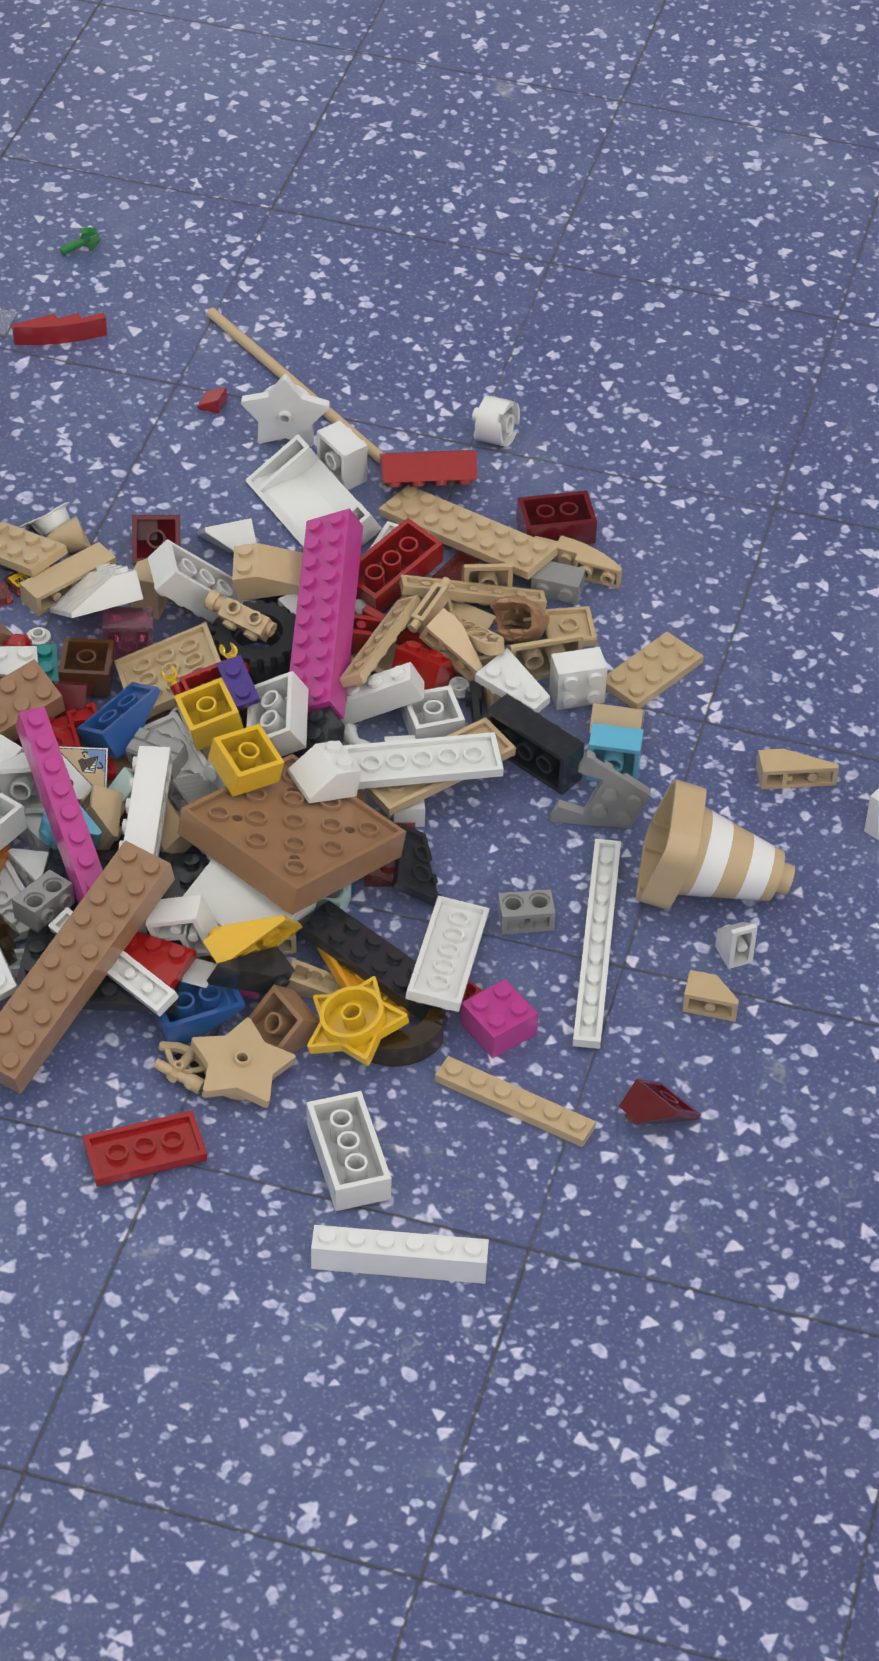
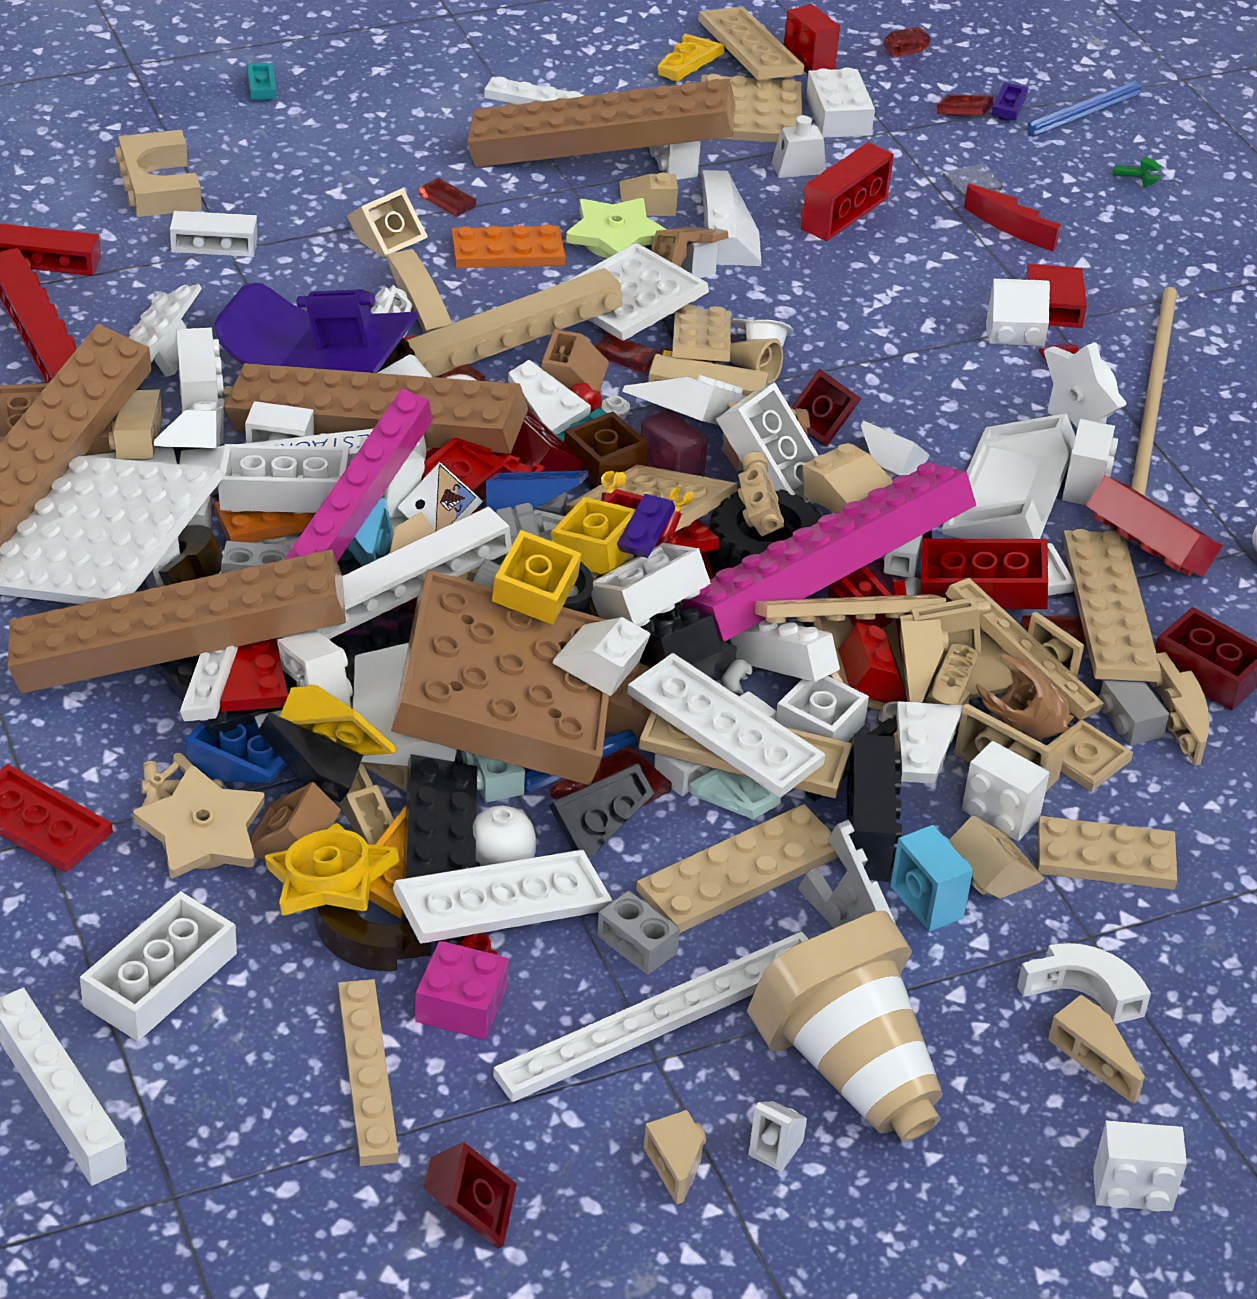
camera: 50 degrees right, 5 degrees down
none -> white cylinder [473,805,536,866]
none -> tan plate [636,804,839,933]
none -> light aqua wing [689,769,781,819]
none -> white slope [986,279,1050,346]
none -> white arch [1017,943,1151,1024]
none -> red brick [1025,264,1087,328]

